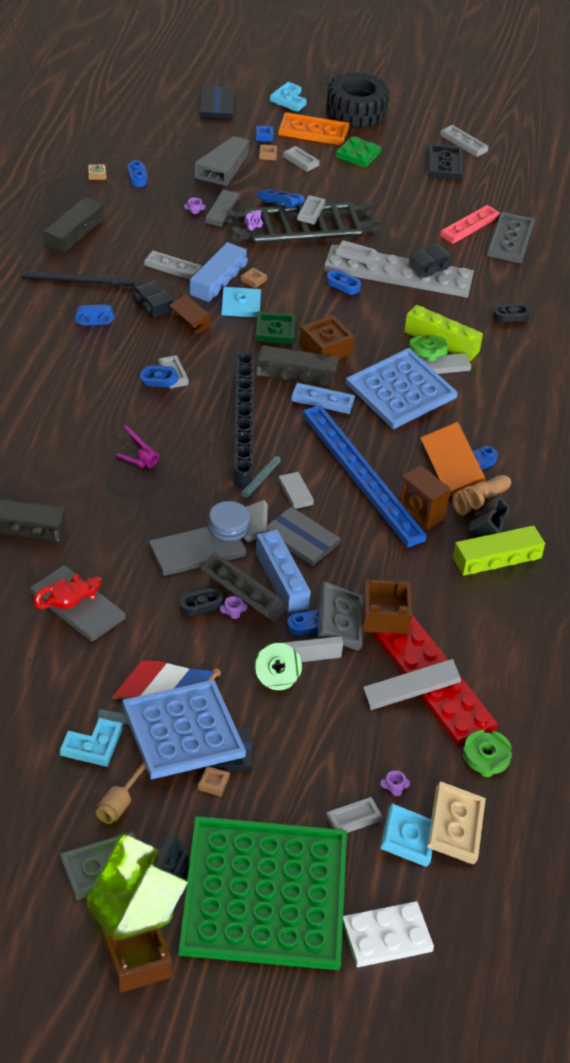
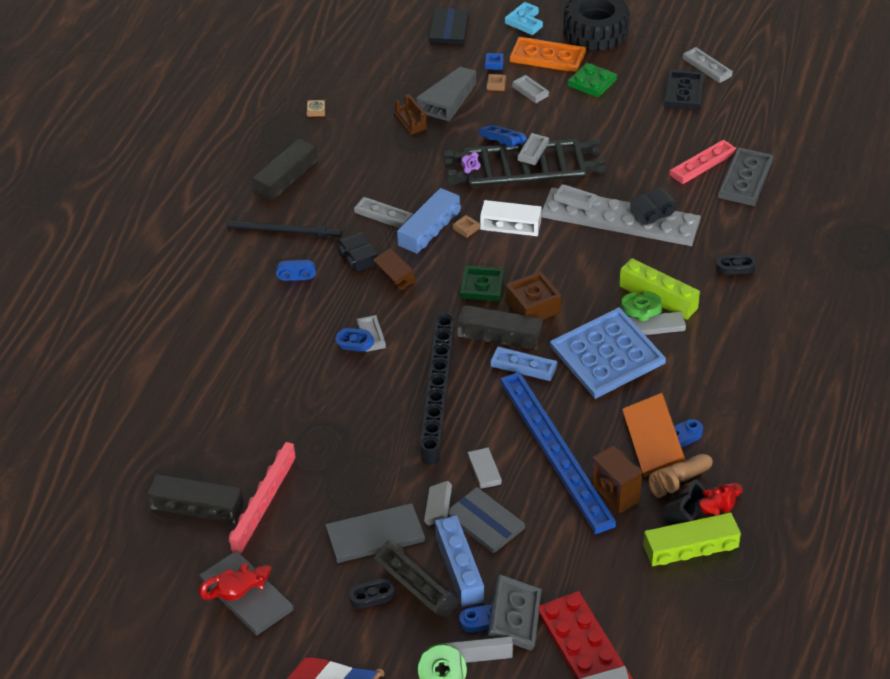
camera: 10 degrees right, 0 degrees up
magenta plant [116,425,159,468] -> none
blue plate [127,160,148,187] -> none
medium lavender plate [184,198,205,214] -> none
dark grey tile [205,189,240,227] -> none
sand blue head [209,501,250,541] -> none
medium lavender plate [220,596,247,619] -> none
medium azure plate [222,287,261,318] -> none
clear light blue bar [241,456,281,498] -> none
blue plate [326,270,361,295] -> none
reddish brown container [363,579,412,634] -> none
none -> coral plate [228,442,295,554]
none -> reddish brown hinge [394,94,427,135]
none -> white brick [480,200,542,236]
none -> red animal [699,483,743,516]

